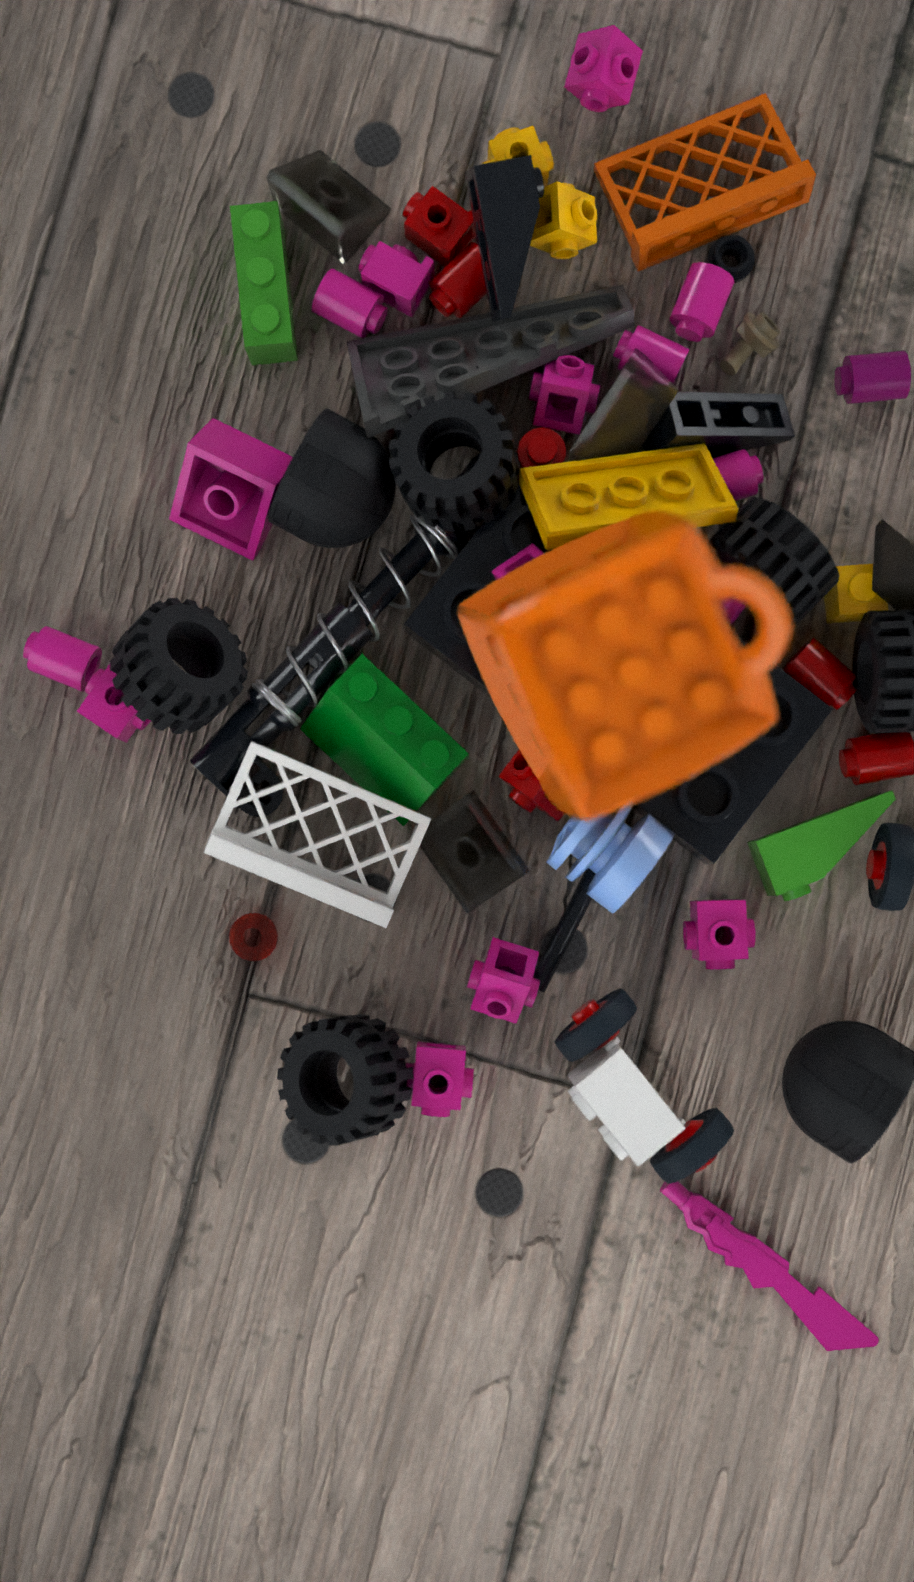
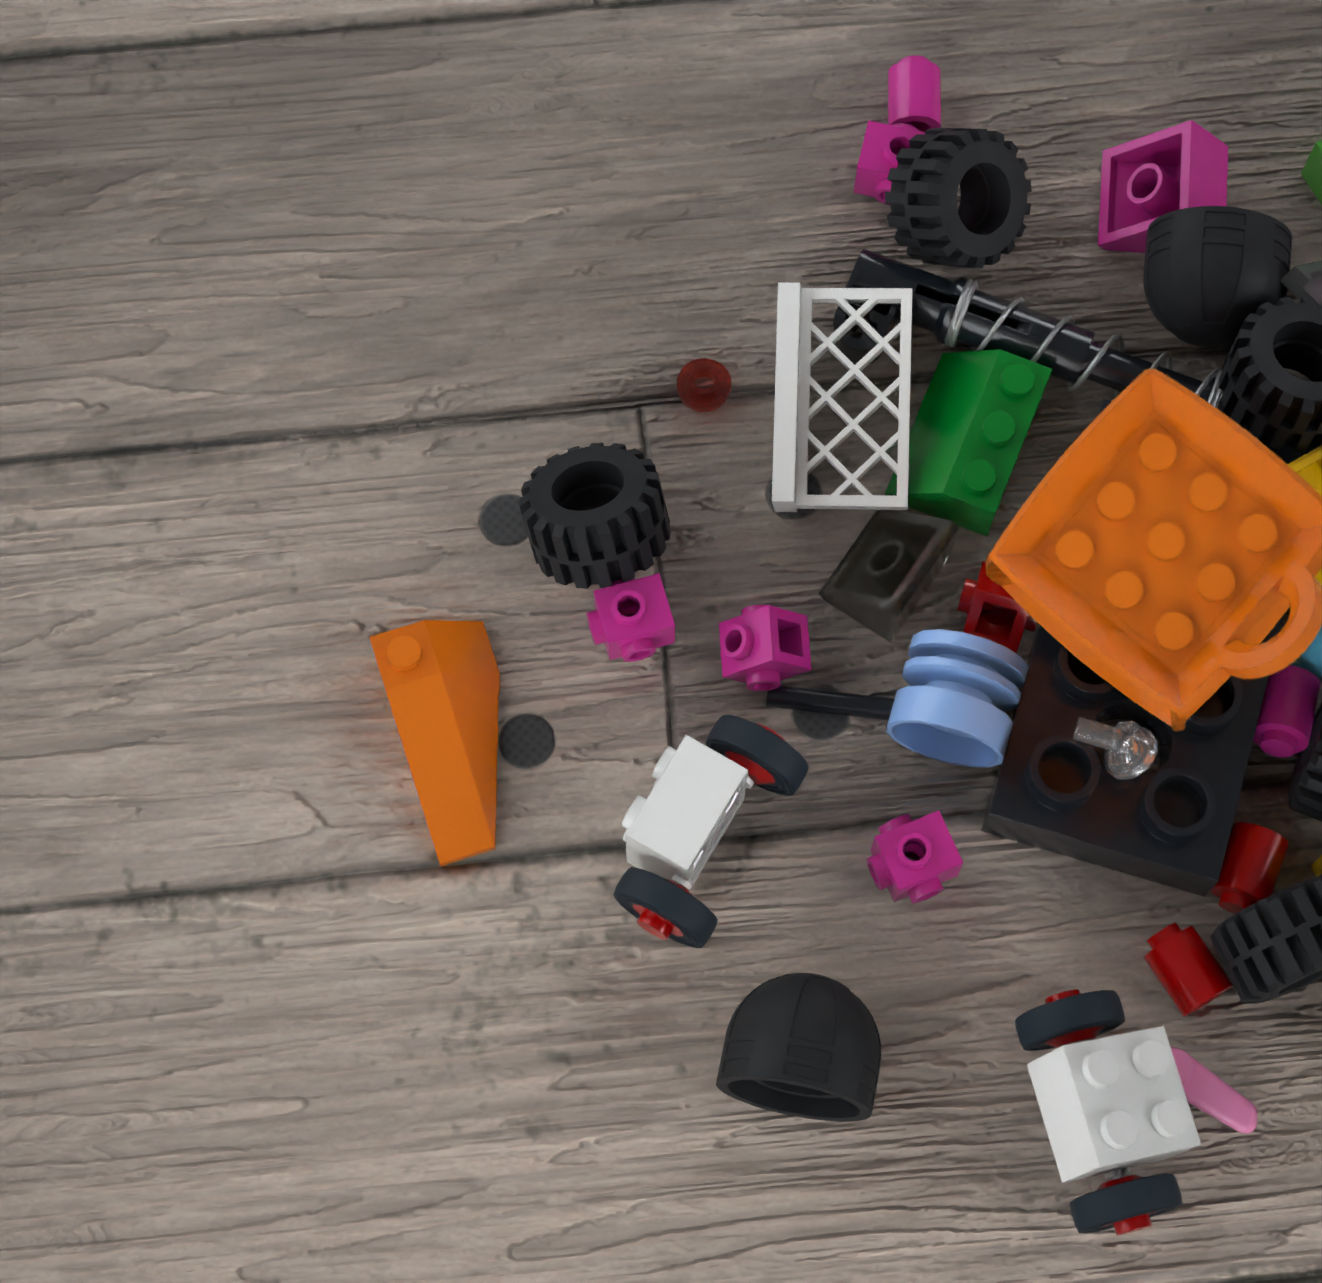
camera: 70 degrees right, 15 degrees down
dark pink sword [660,1181,879,1351] -> none
bright green slope [747,790,896,902] -> none
none -> orange wedge [369,620,500,867]

